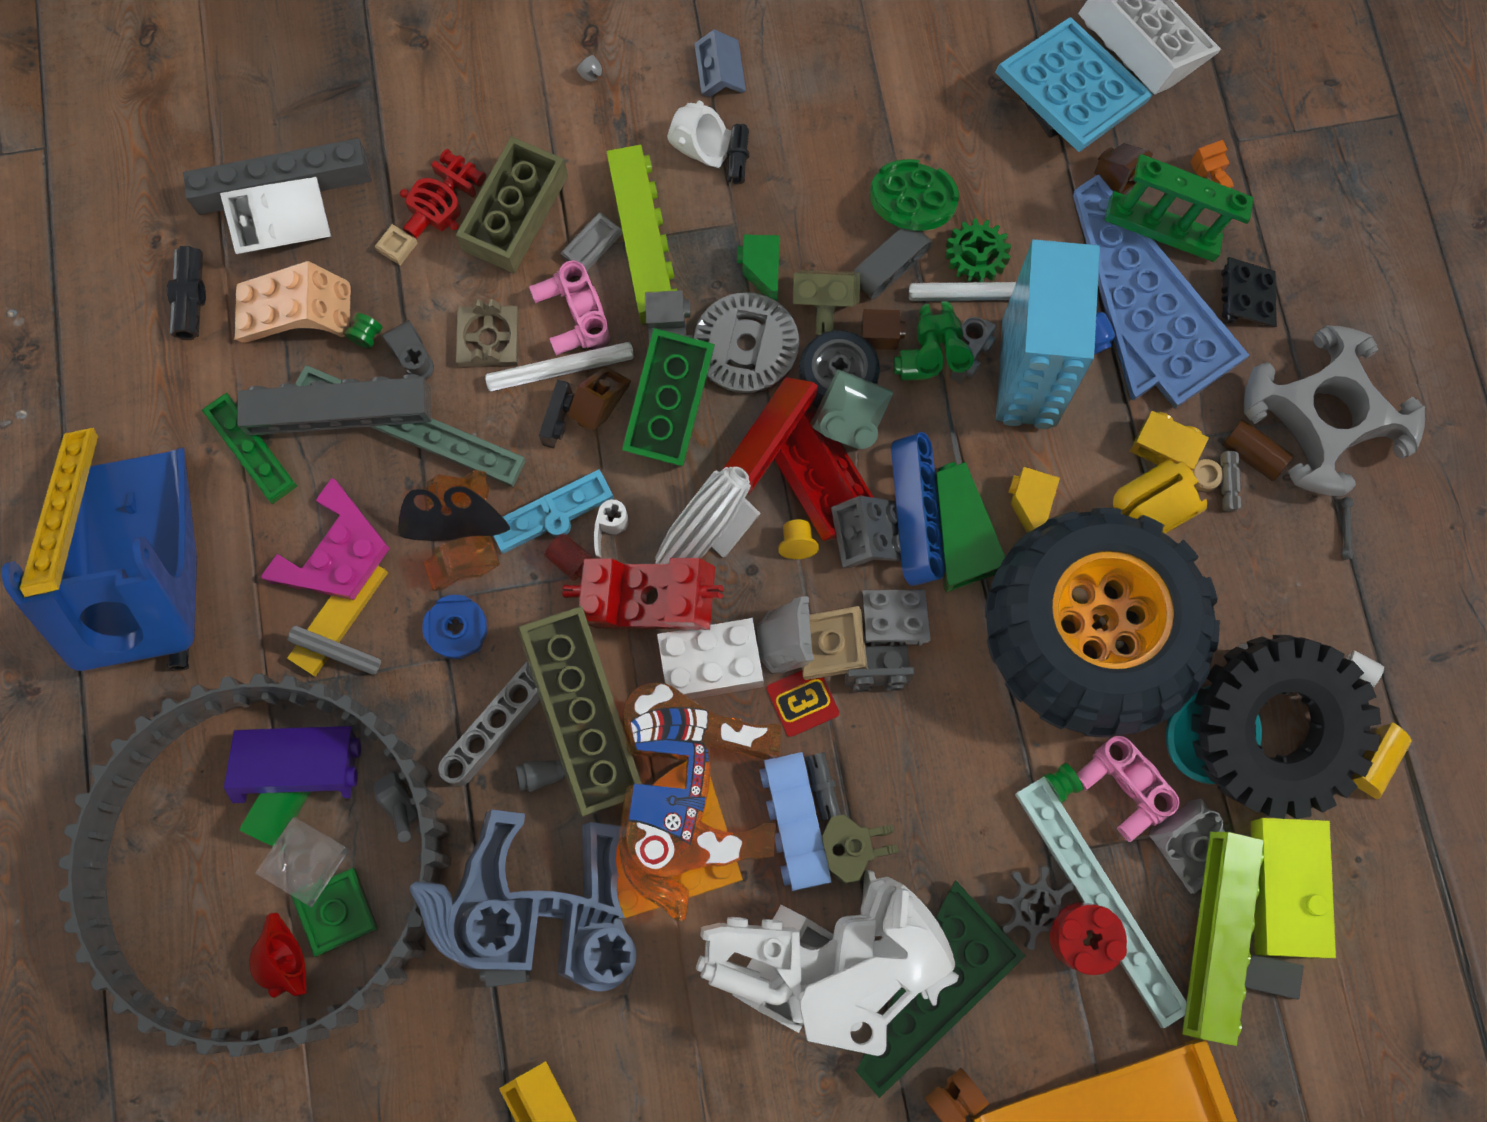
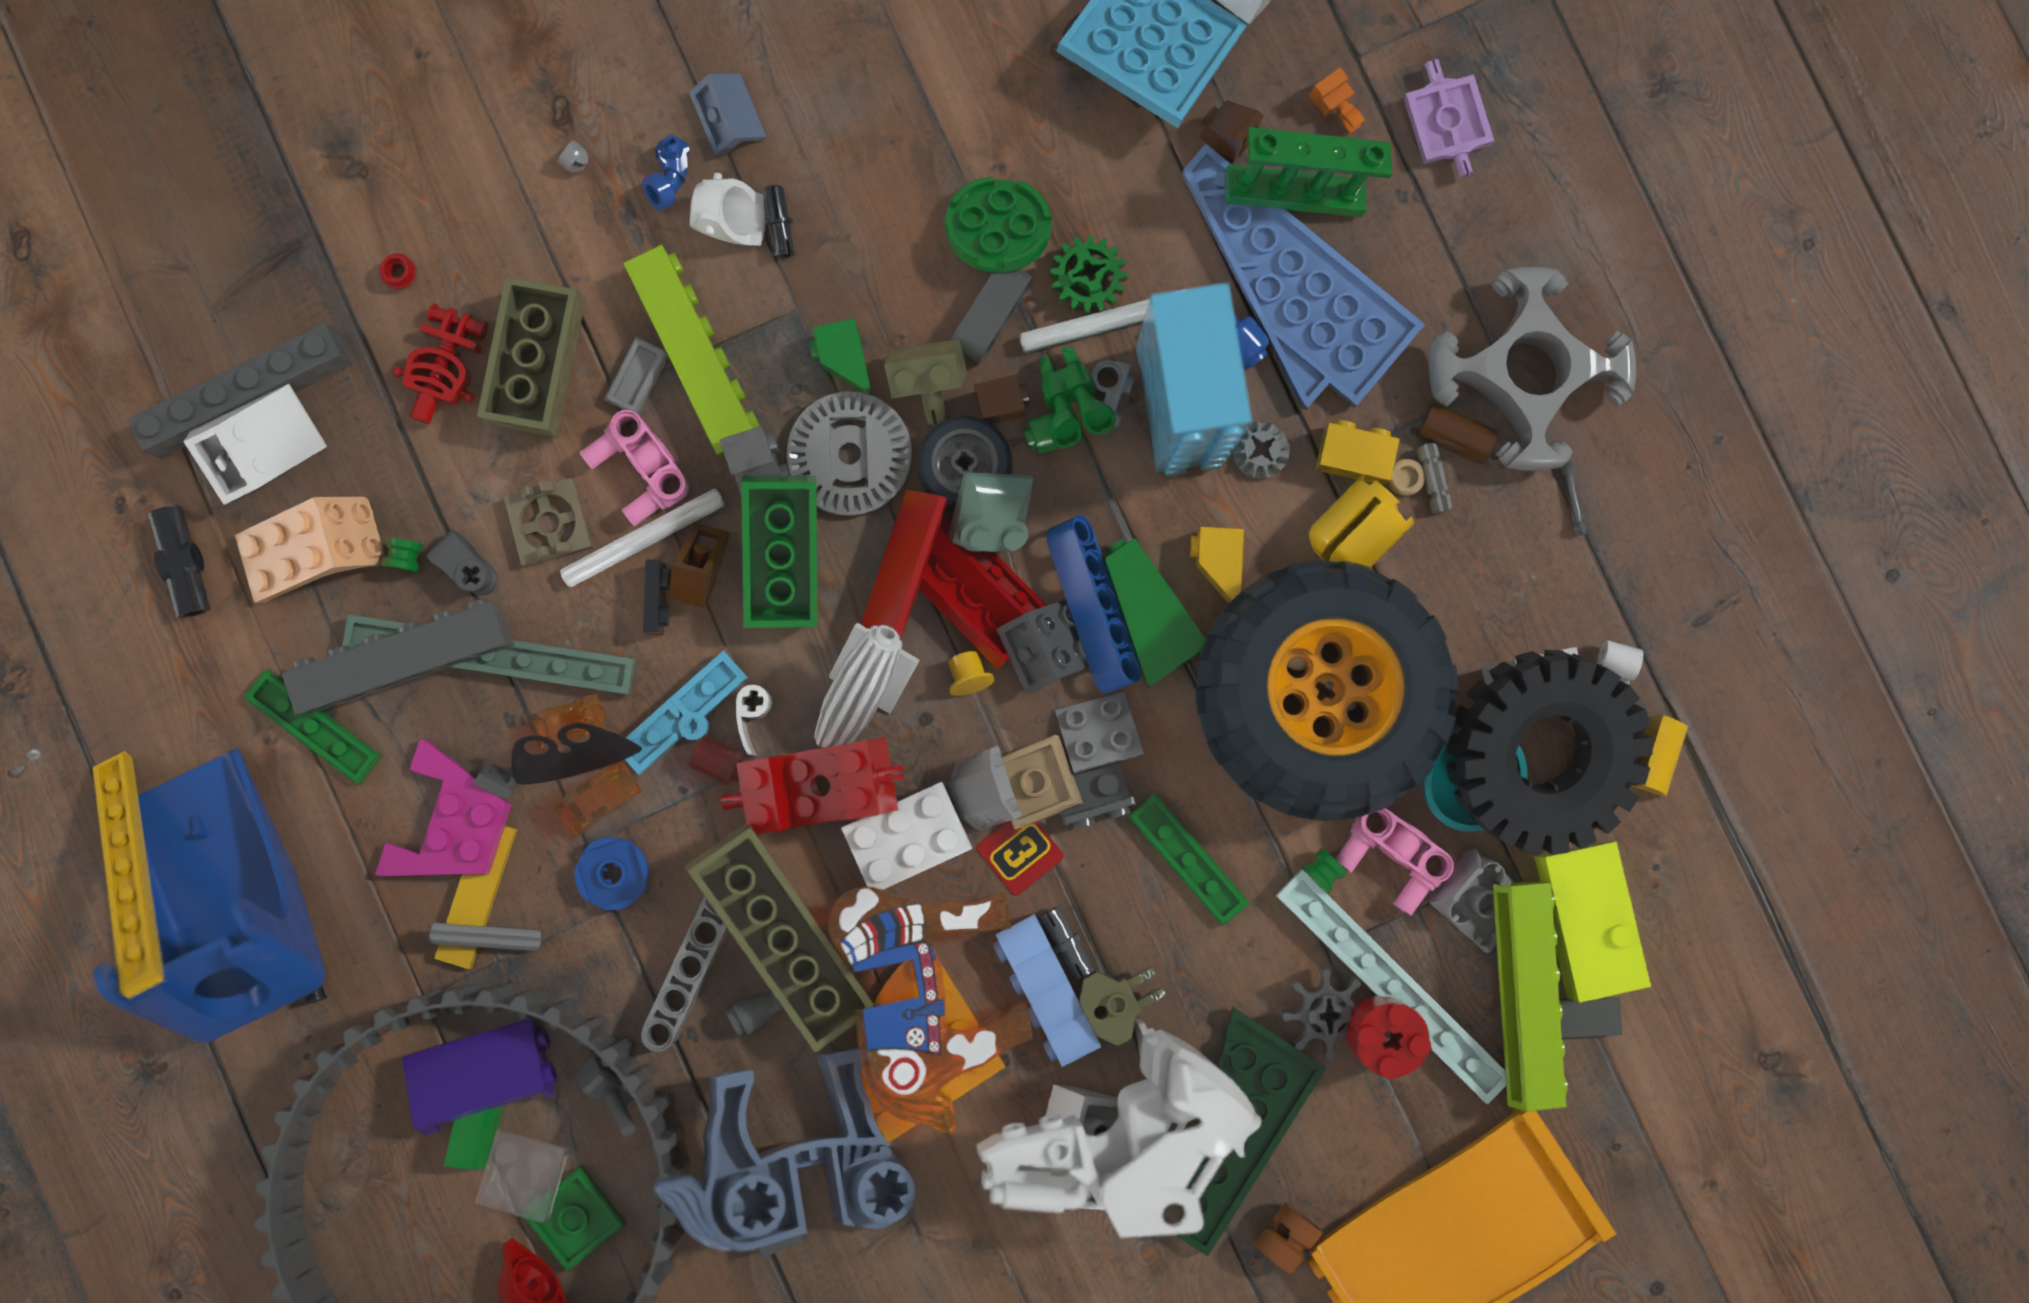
camera: 20 degrees left, 10 degrees up
tan tile [374,224,418,266] -> none
black hinge [1221,257,1277,327] -> none
none -> red plate [379,253,416,290]
none -> dark grey tile [473,764,516,800]
none -> blue arm [642,135,689,211]
none -> green tile [1127,792,1250,927]
none -> light grey gear [1232,421,1290,479]
none -> lavender plate [1403,59,1494,179]

